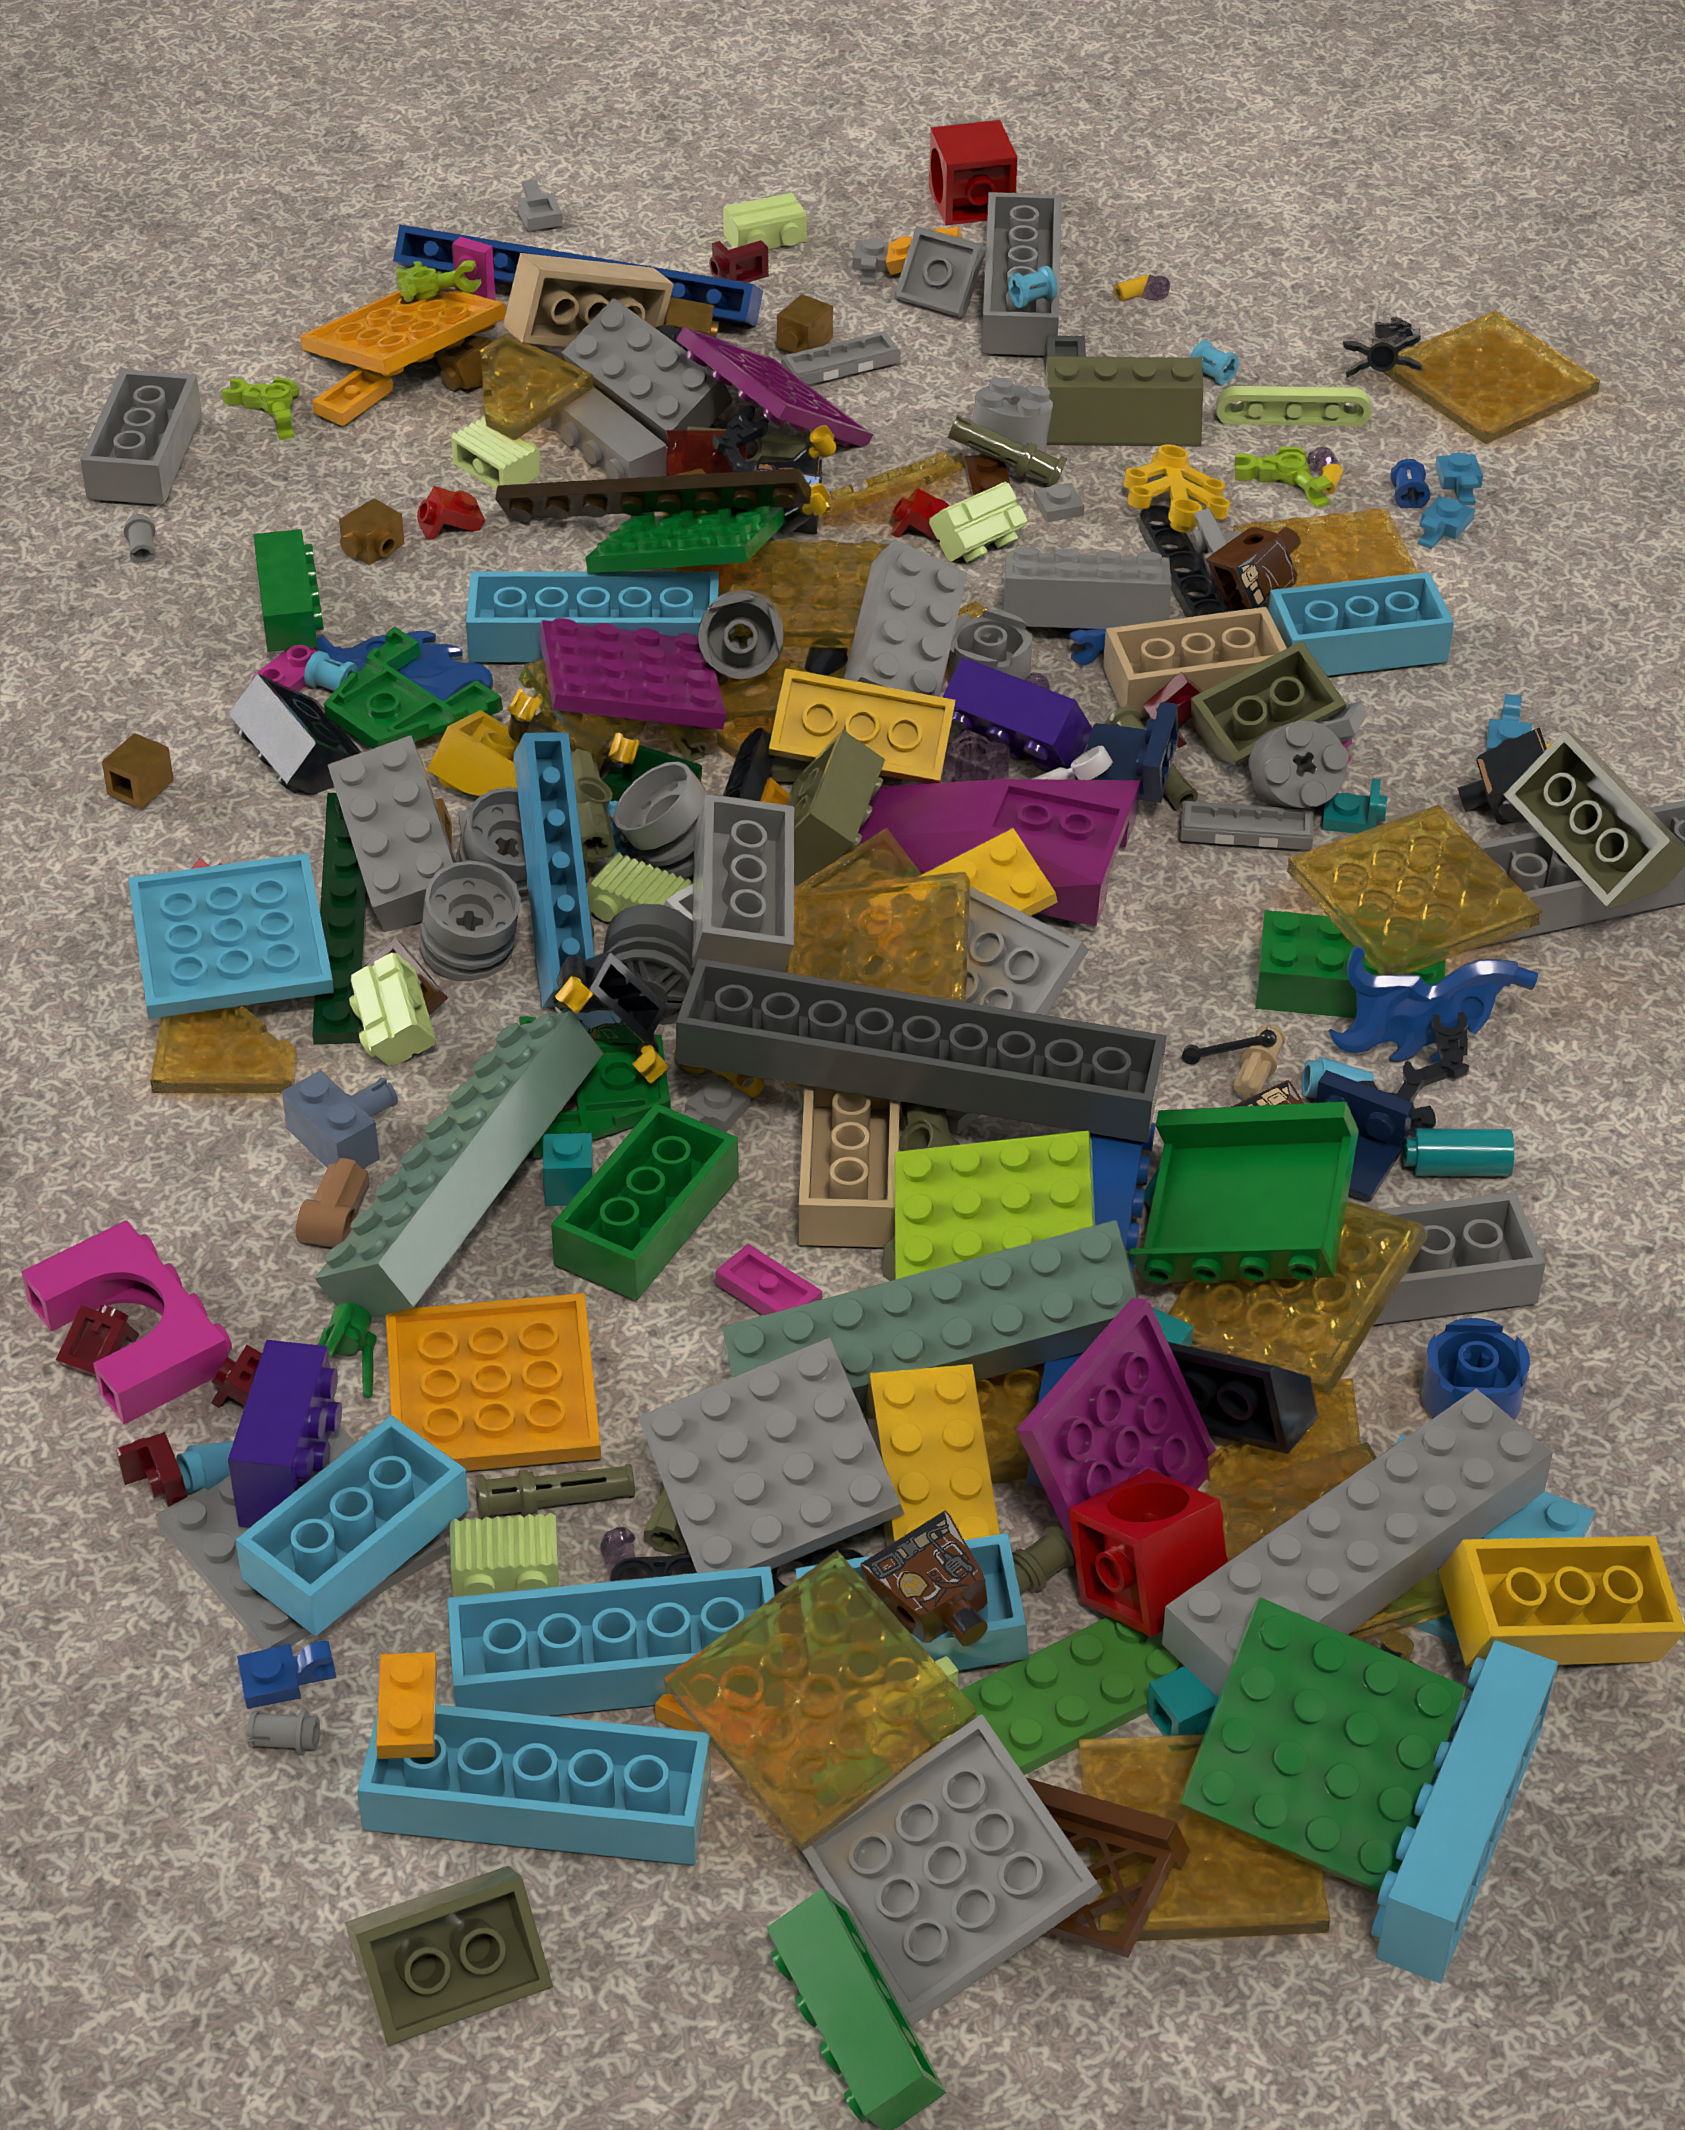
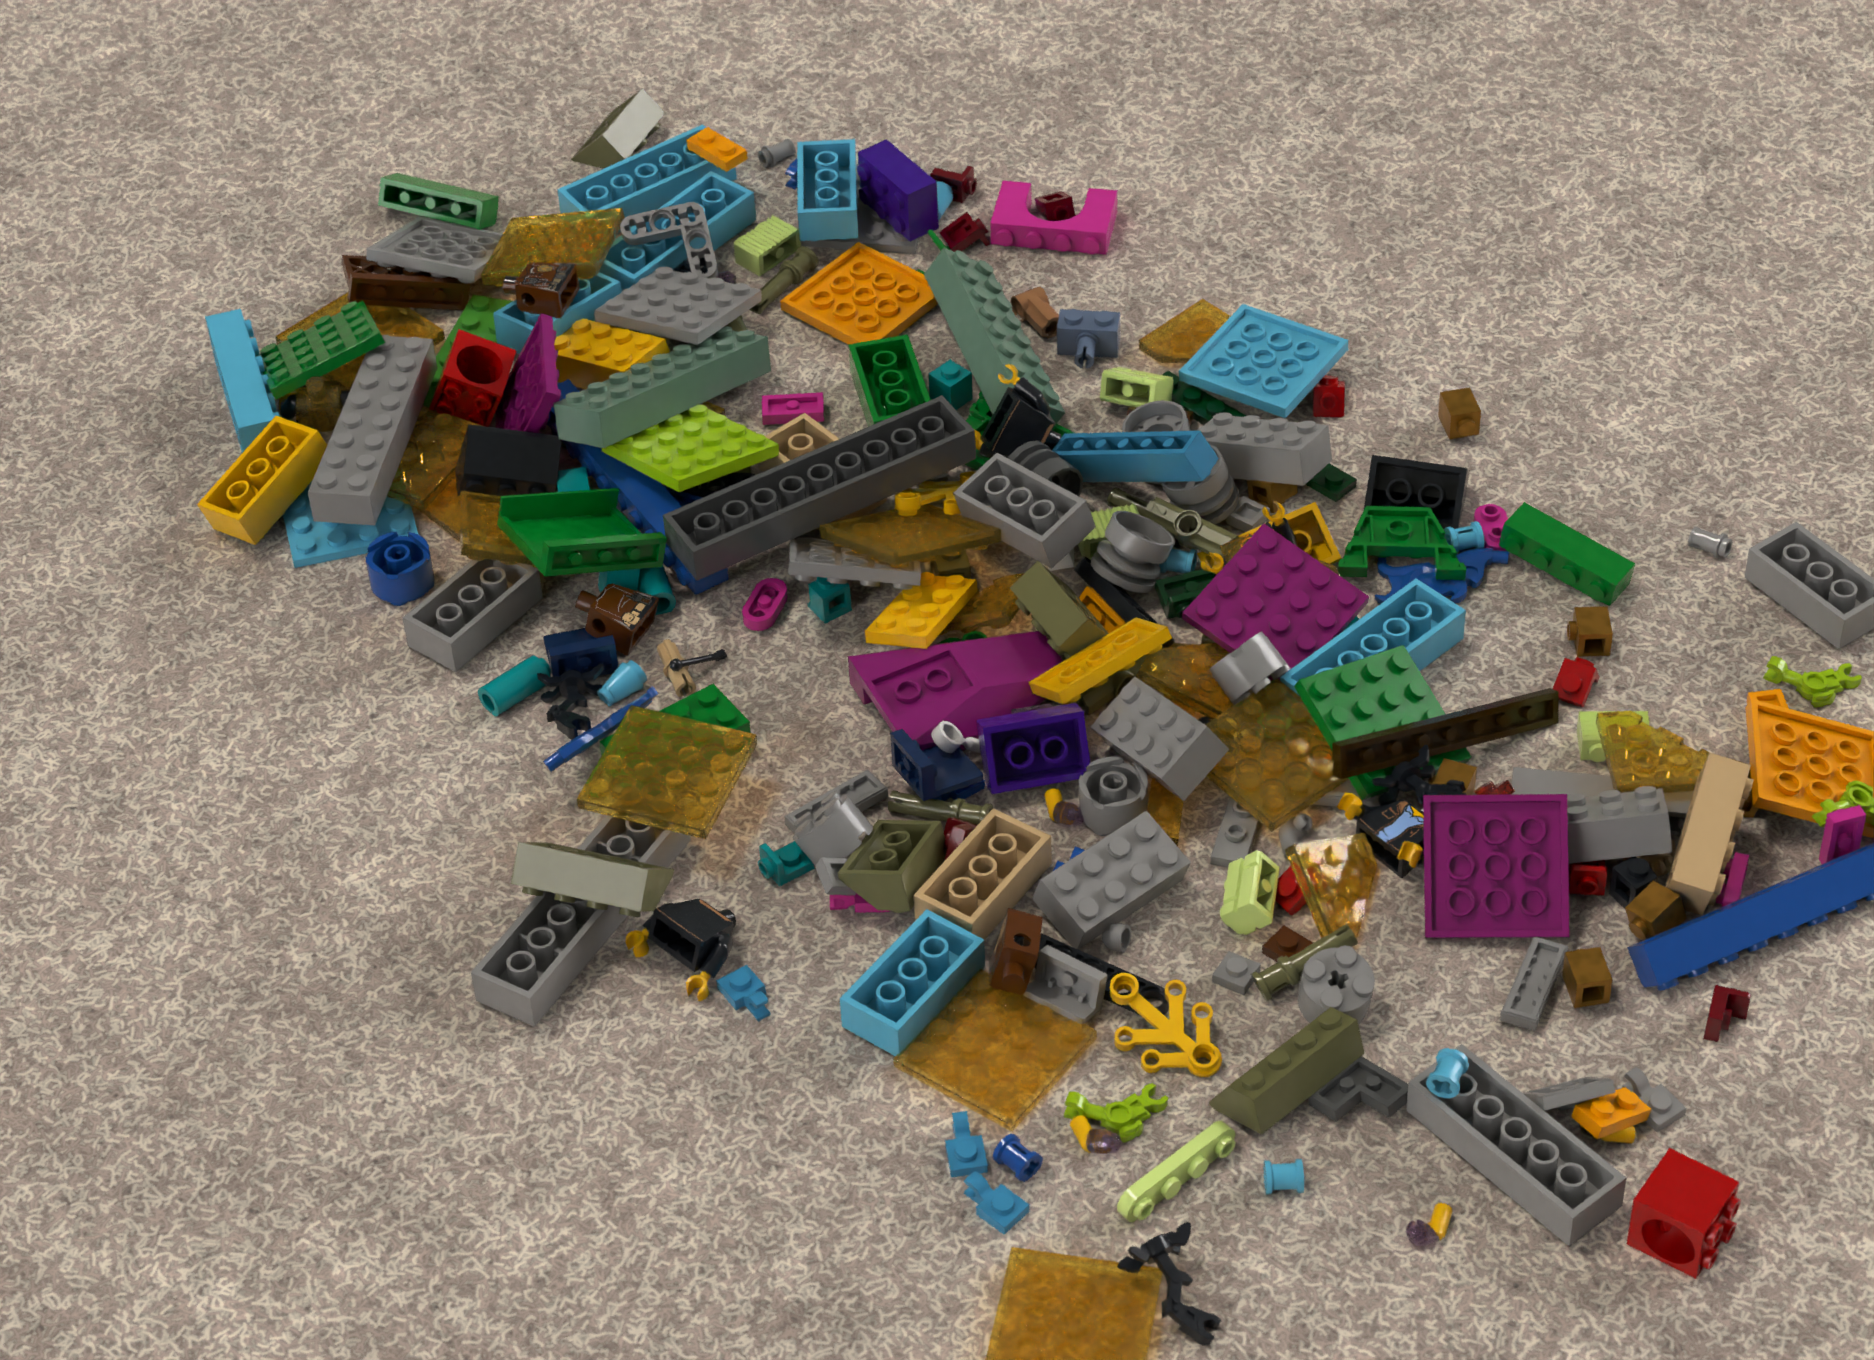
camera: 140 degrees right, 0 degrees up
yellowish green brick [723,193,807,249] -> none
none -> light grey beam [620,202,718,279]

